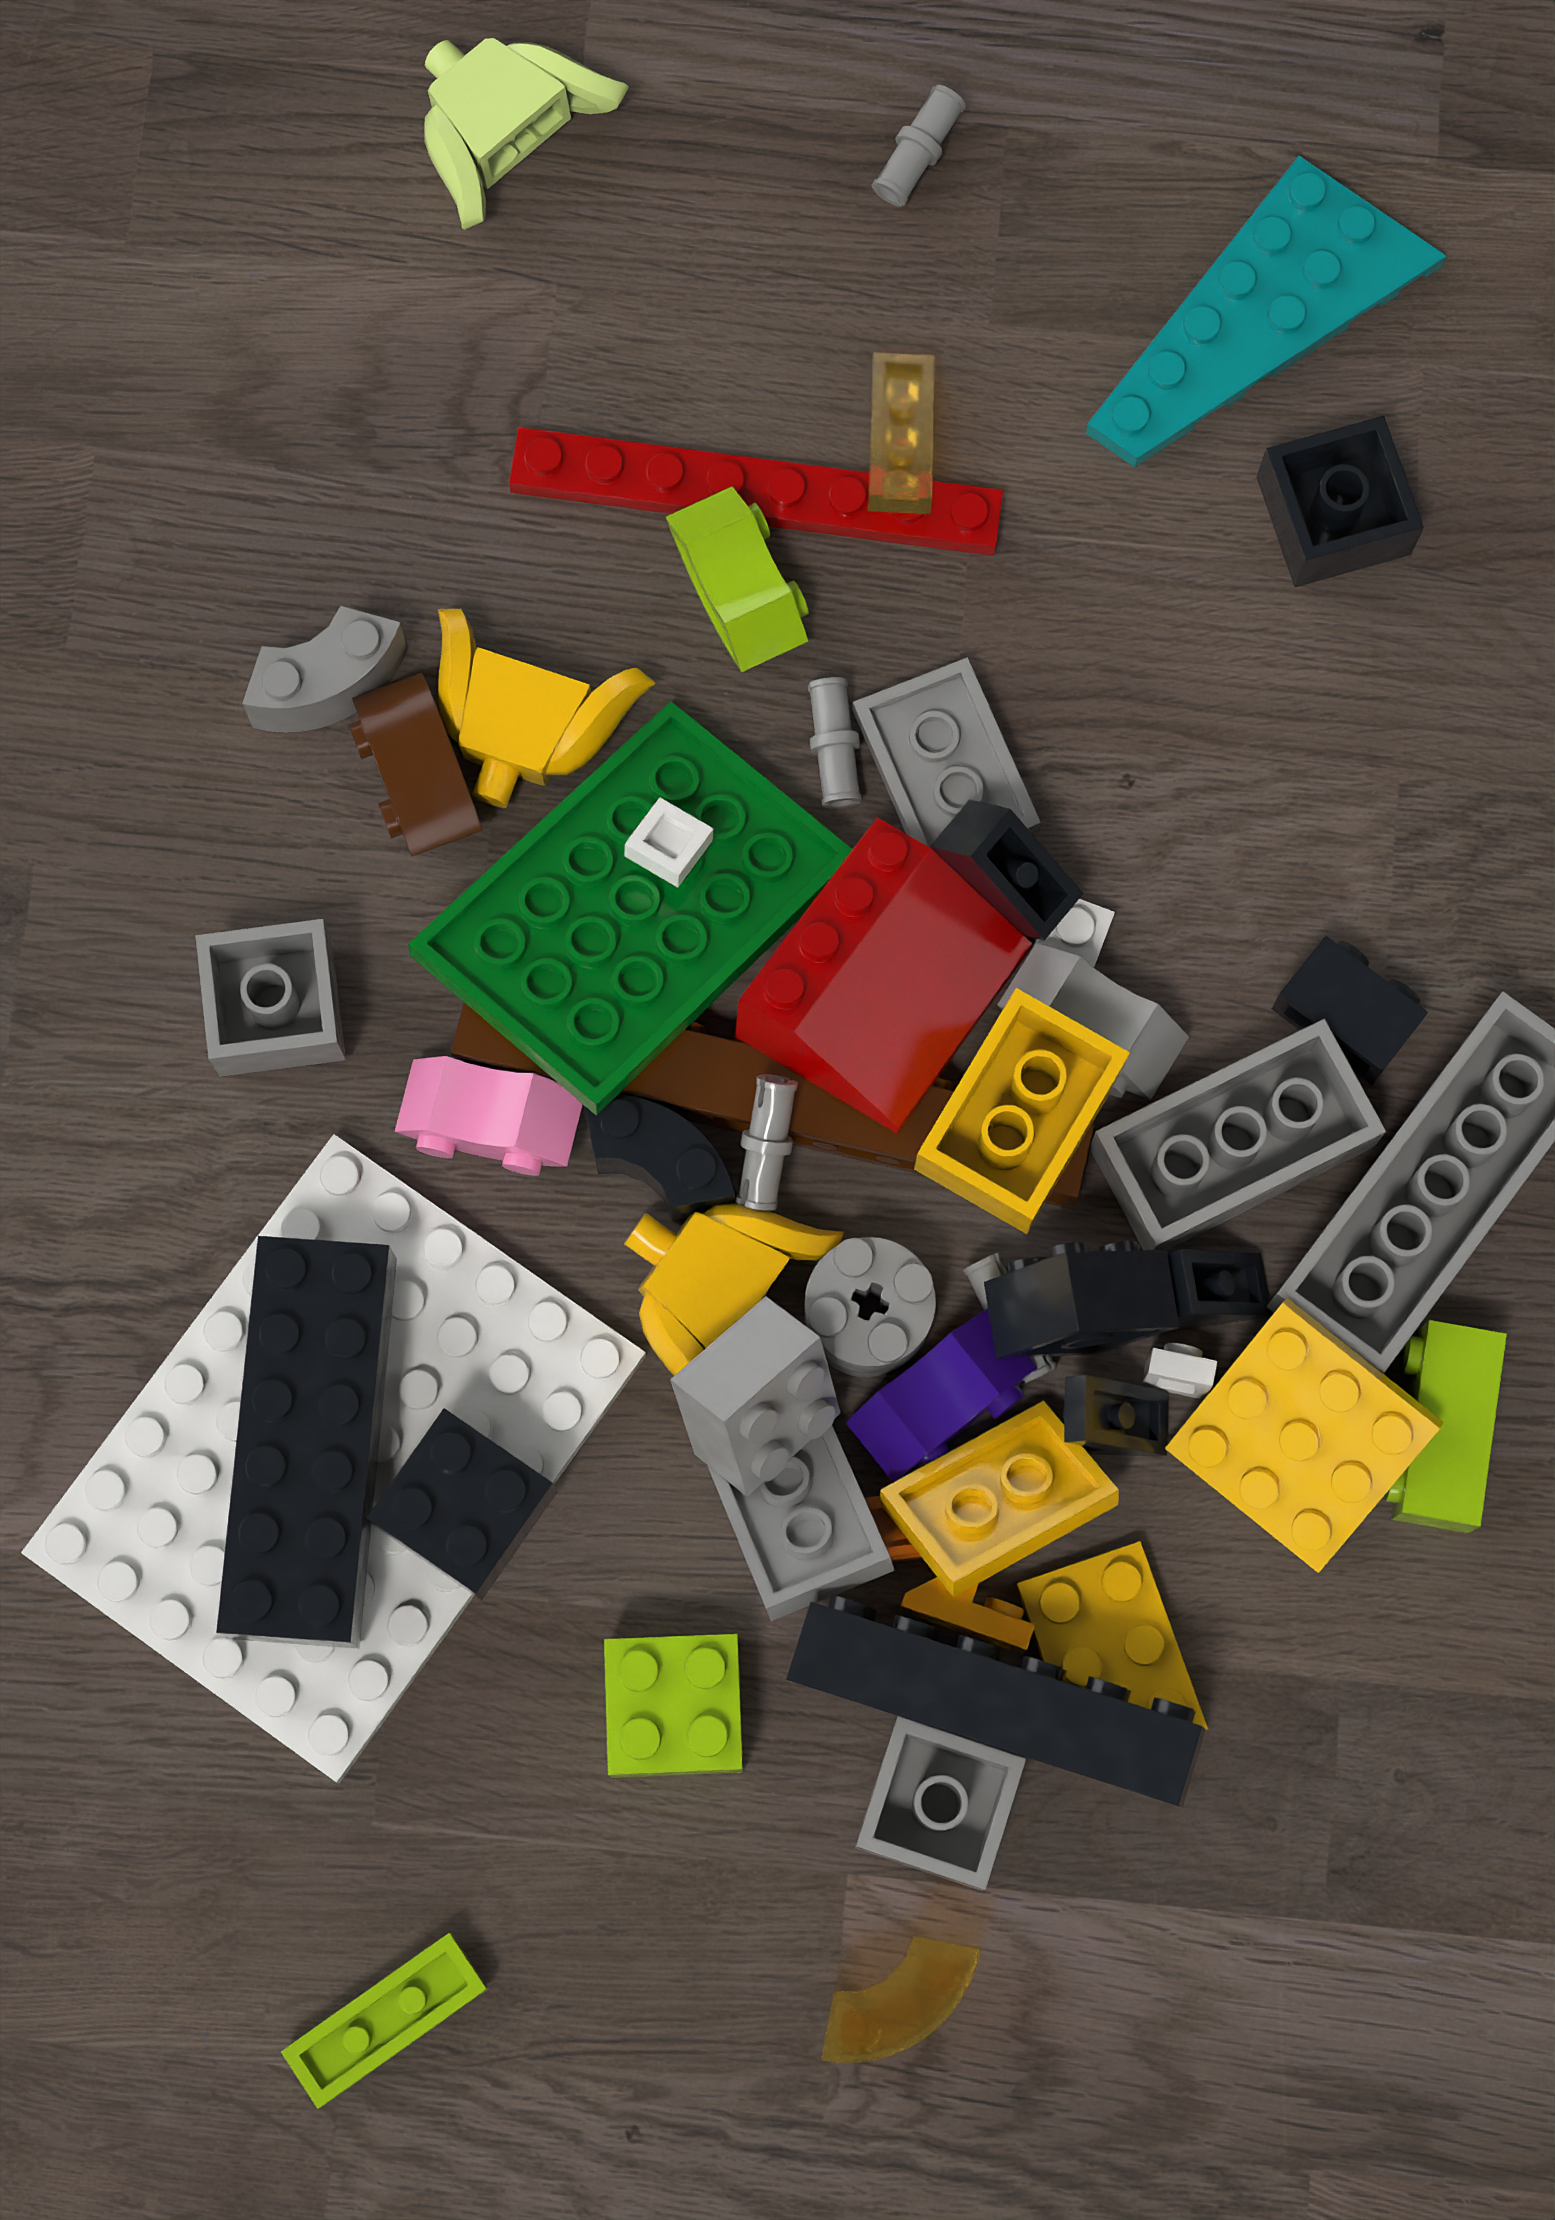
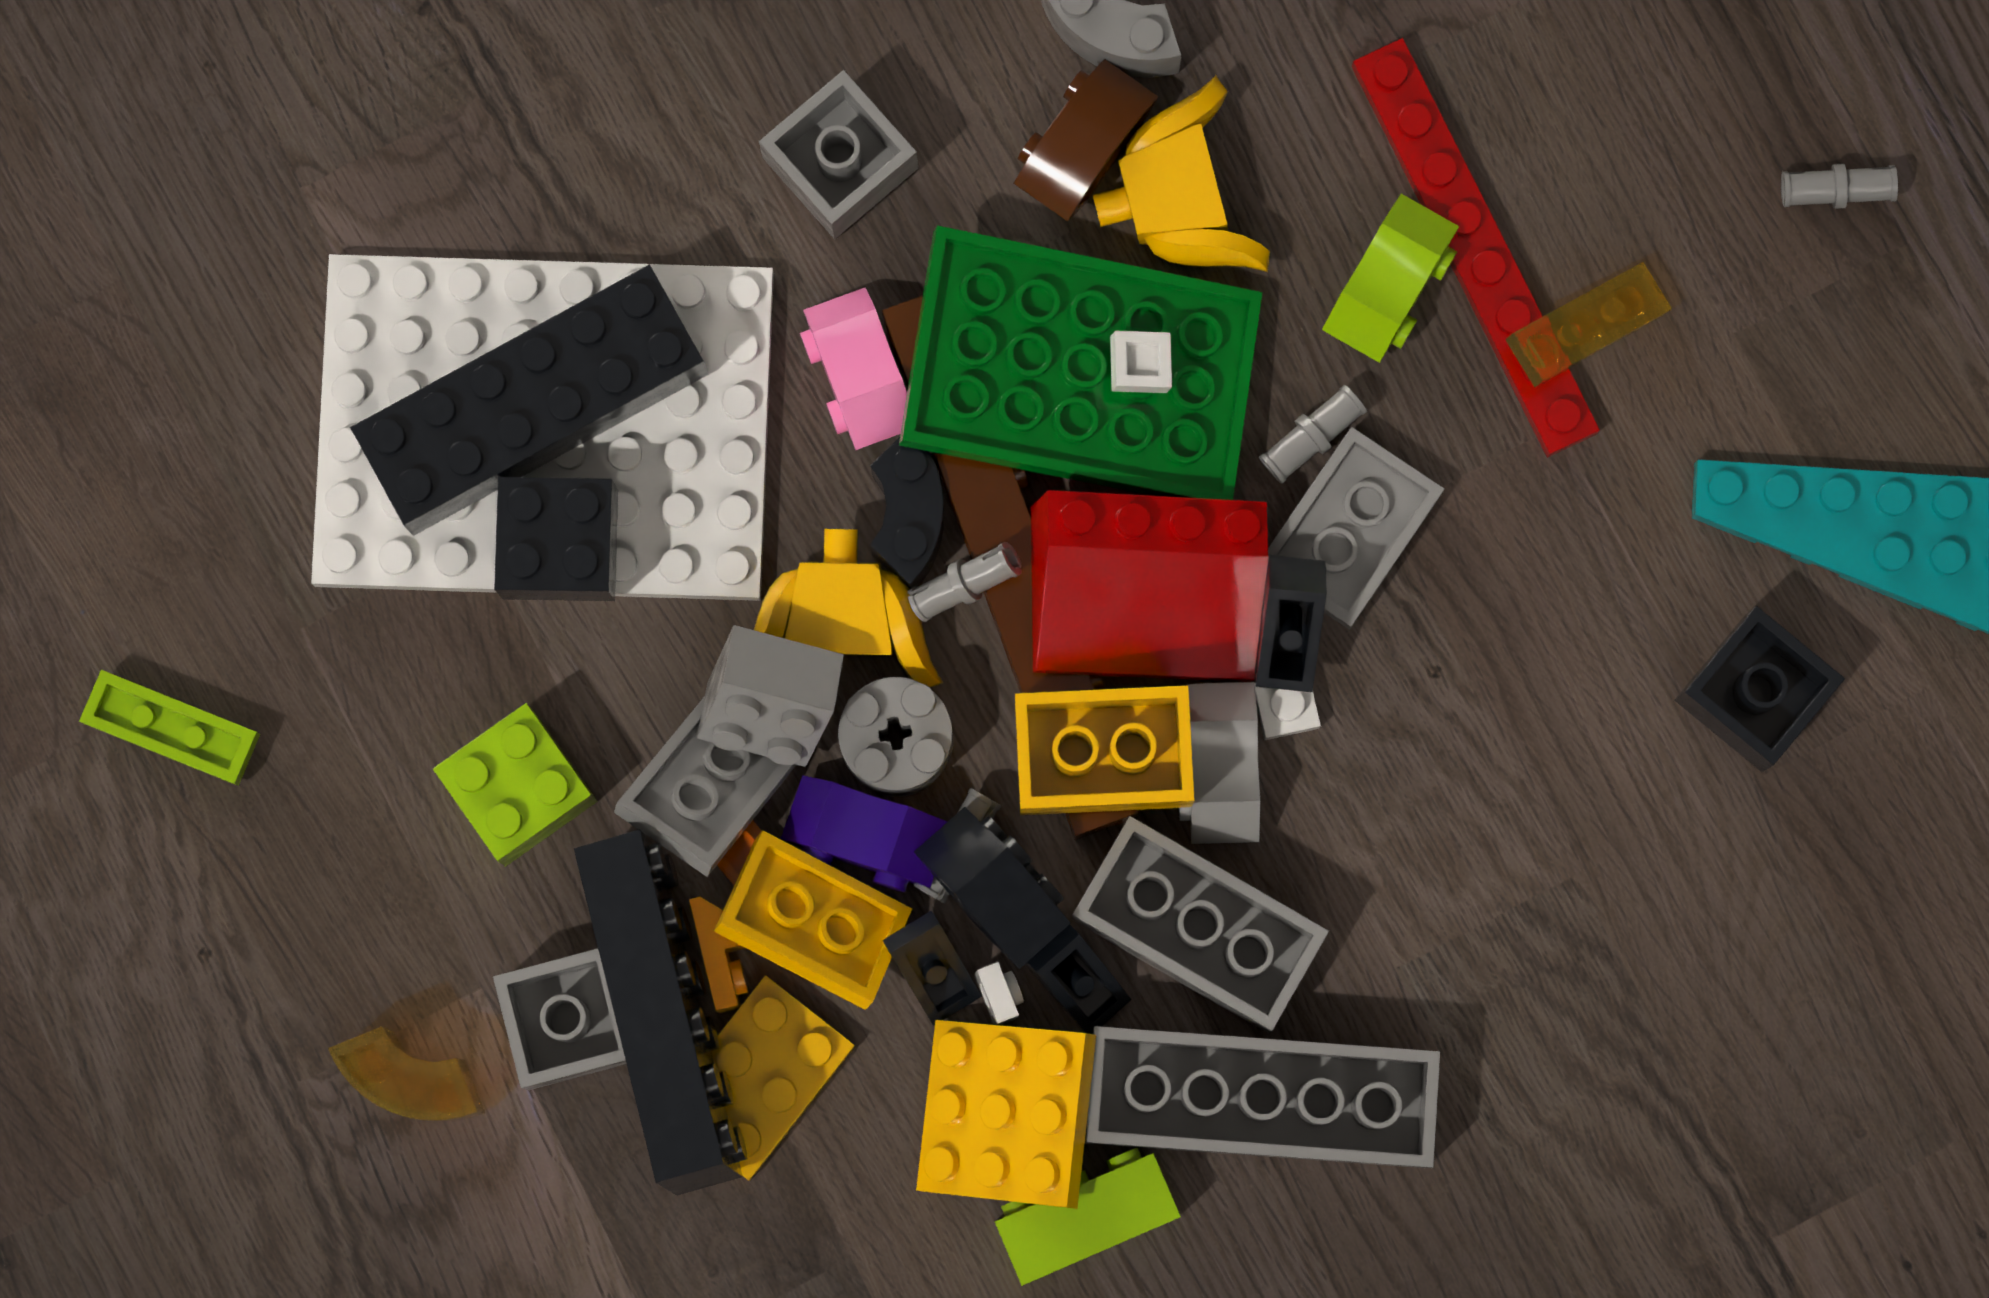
camera: 60 degrees right, 5 degrees up
black brick [1271,935,1428,1085] -> none

